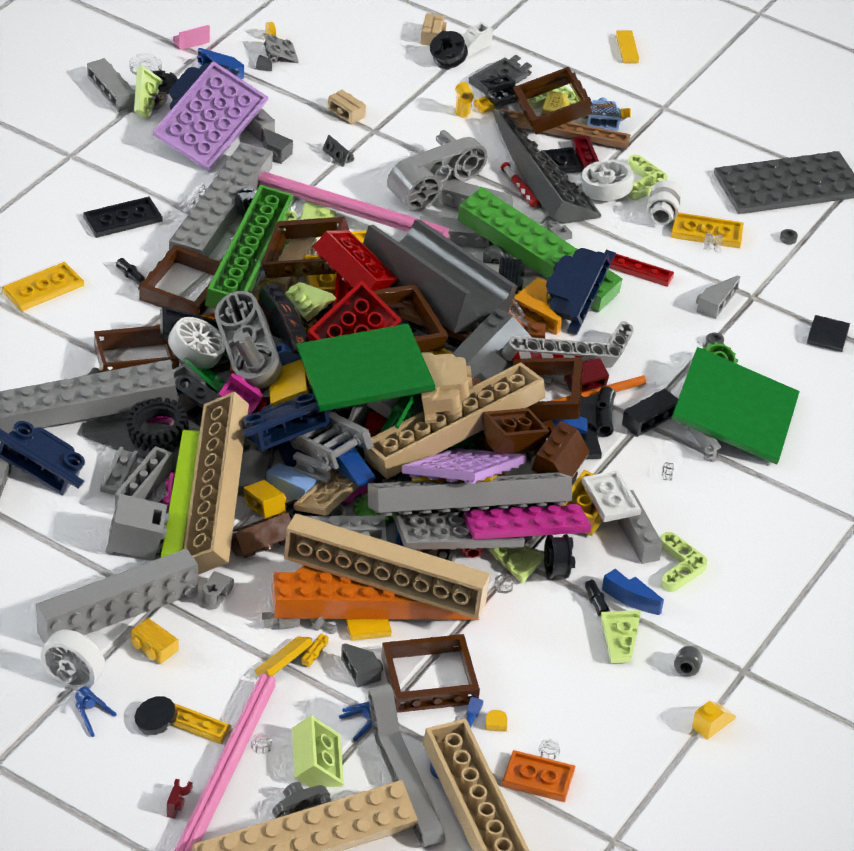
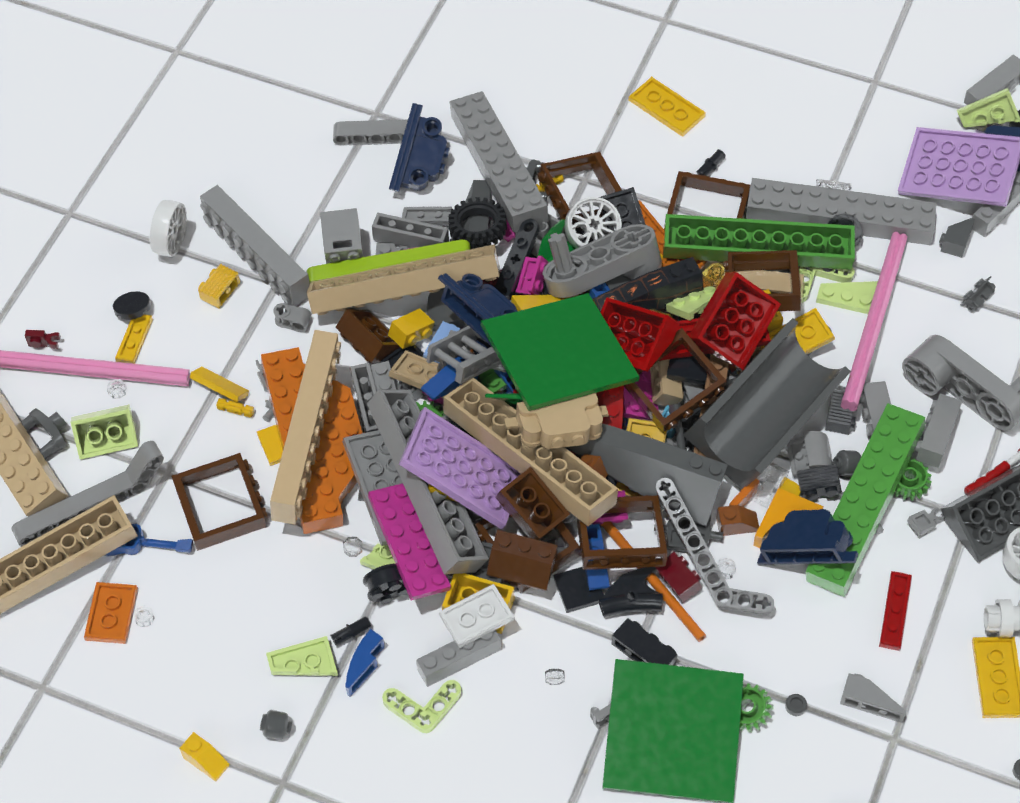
camera: 85 degrees right, 15 degrees up
blue plant [75,687,117,737] -> none
black tile [83,196,163,238] -> none
blue plant [339,701,373,741] -> none
dark grey slope [341,643,383,688] -> none
yellow tile [485,710,508,731] -> none
clear wheel [703,233,723,253] -> none

